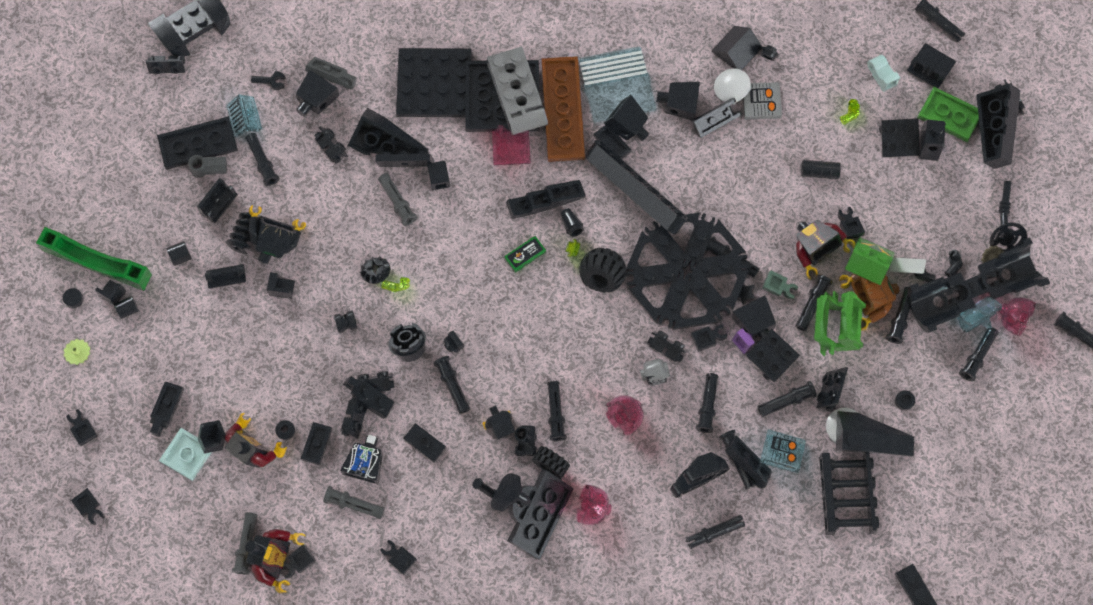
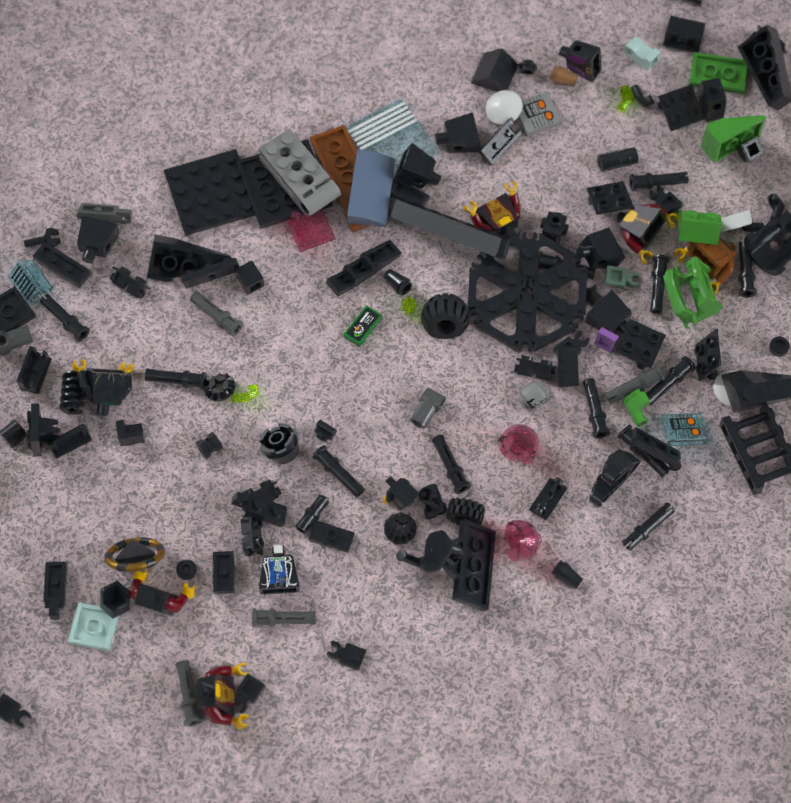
camera: 20 degrees left, 5 degrees down
none -> black plate [27,403,60,457]
none -> black plate [33,242,91,288]
none -> piece [104,537,165,572]
none -> black pin [145,368,207,390]
none -> black pin [295,494,329,534]
none -> sand blue slope [347,149,395,227]
none -> black gear [384,512,417,544]
none -> dark grey piece [410,387,446,429]
none -> torso [463,180,521,238]
none -> black hinge [529,477,568,520]
none -> black brick [540,211,569,244]
none -> medium nougat cone [549,65,578,87]
none -> black cone [551,560,583,588]
none -> black plate [557,346,579,387]
none -> black torso [559,40,602,83]
none -> black torso [576,228,626,269]
none -> black hinge [586,181,634,215]
none -> dark grey pin [604,364,665,404]
none -> bright green piece [622,387,650,427]
none -> black pin [629,171,688,191]
none -> black arm [630,85,654,108]
none -> bright green slope [701,115,766,163]
none -> black brick [737,137,764,162]

